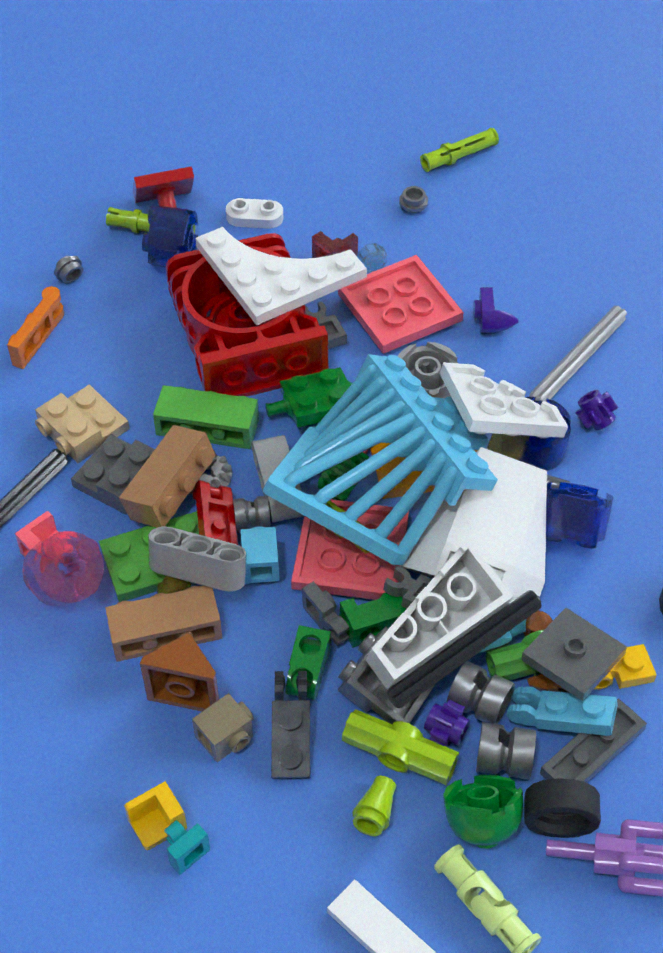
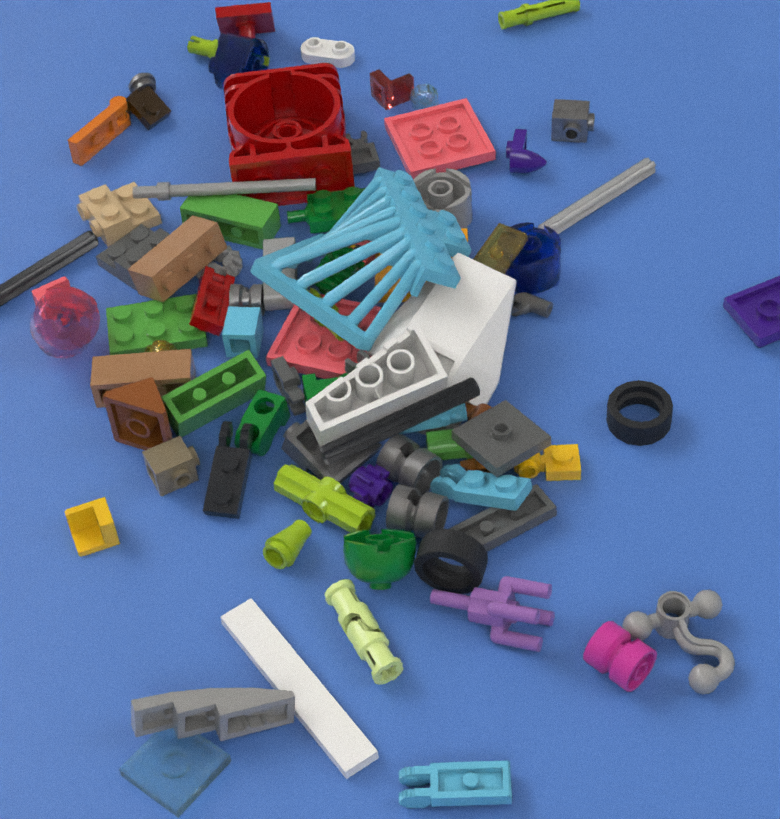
camera: 15 degrees right, 5 degrees down
light grey beam [148,526,246,592] -> none
teal tile [164,820,210,875] -> none
white plate [195,227,367,325] -> none
flat silver plate [399,186,428,213] -> none
white plate [439,362,568,438] -> none
clear blue brick [546,482,614,549] -> none
dark purple gear [575,390,618,430] -> none
none -> dark brown bracket [126,86,171,131]
none -> light grey bar [133,178,316,201]
none -> bright green brick [161,349,266,438]
none -> flat silver brick [551,99,595,143]

